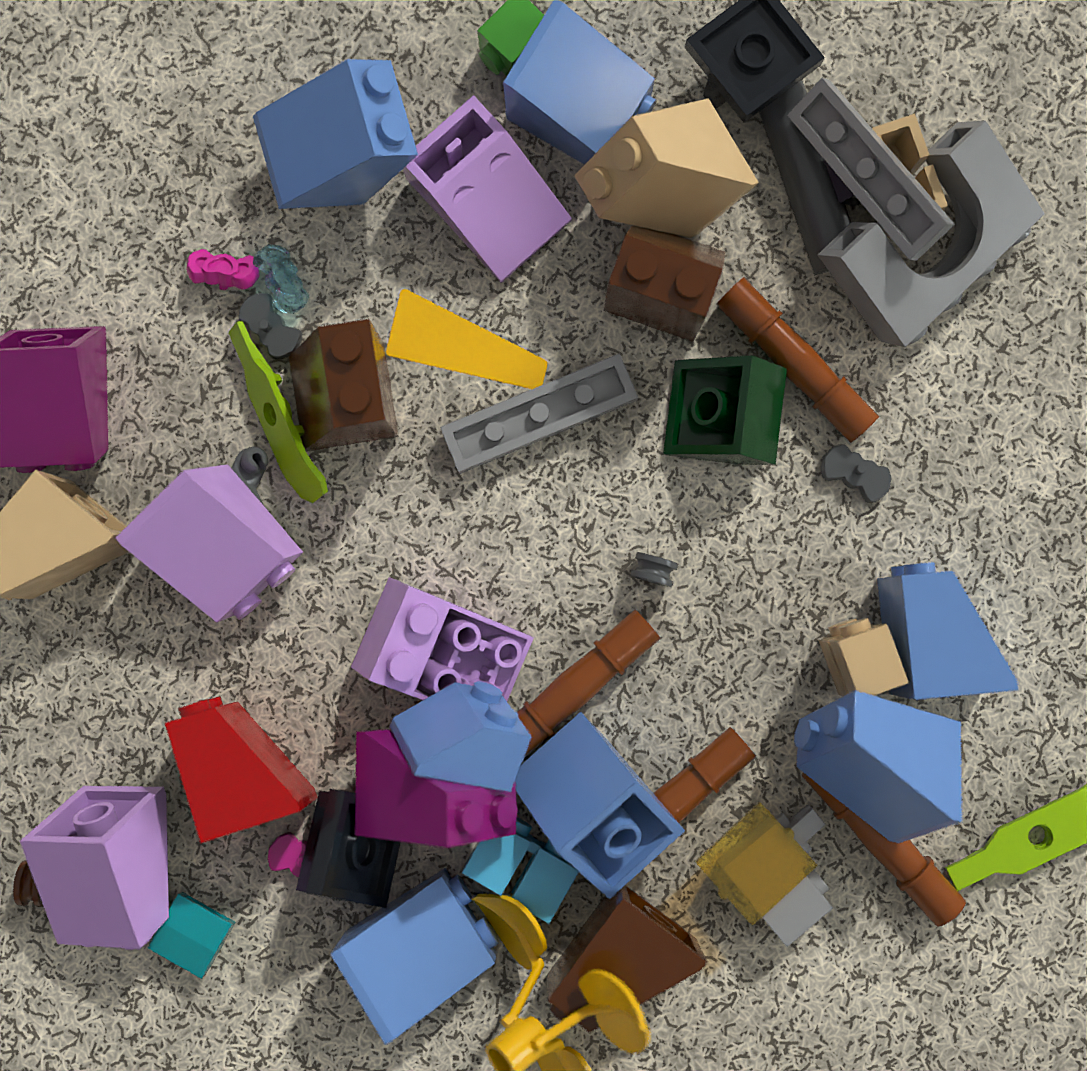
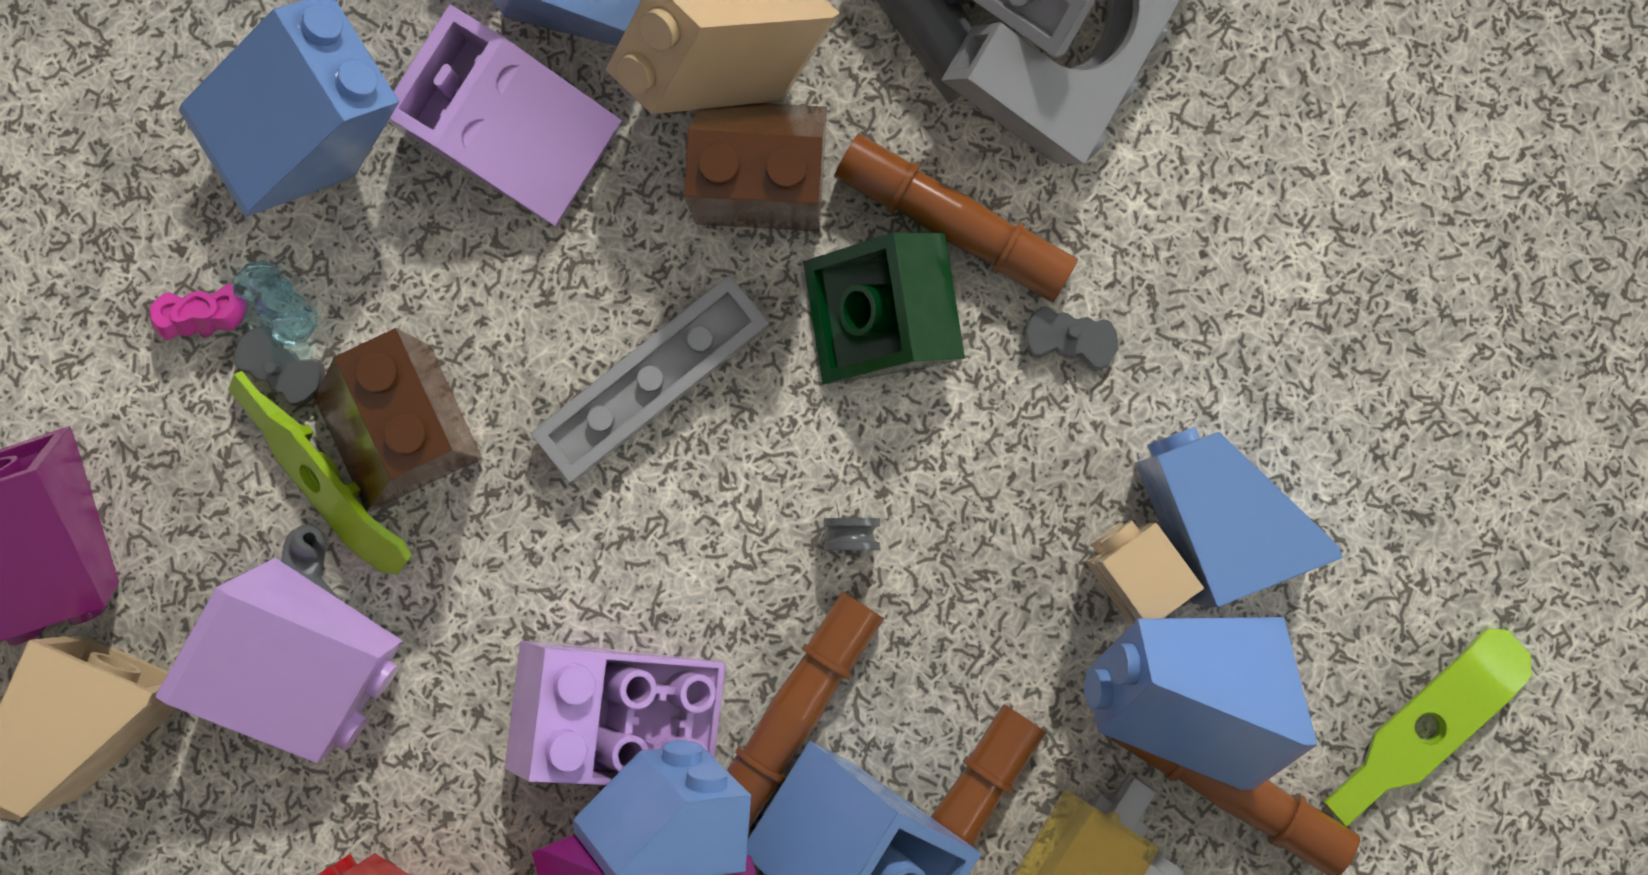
camera: 15 degrees left, 0 degrees up
yellow sticker [386,289,548,389] -> none

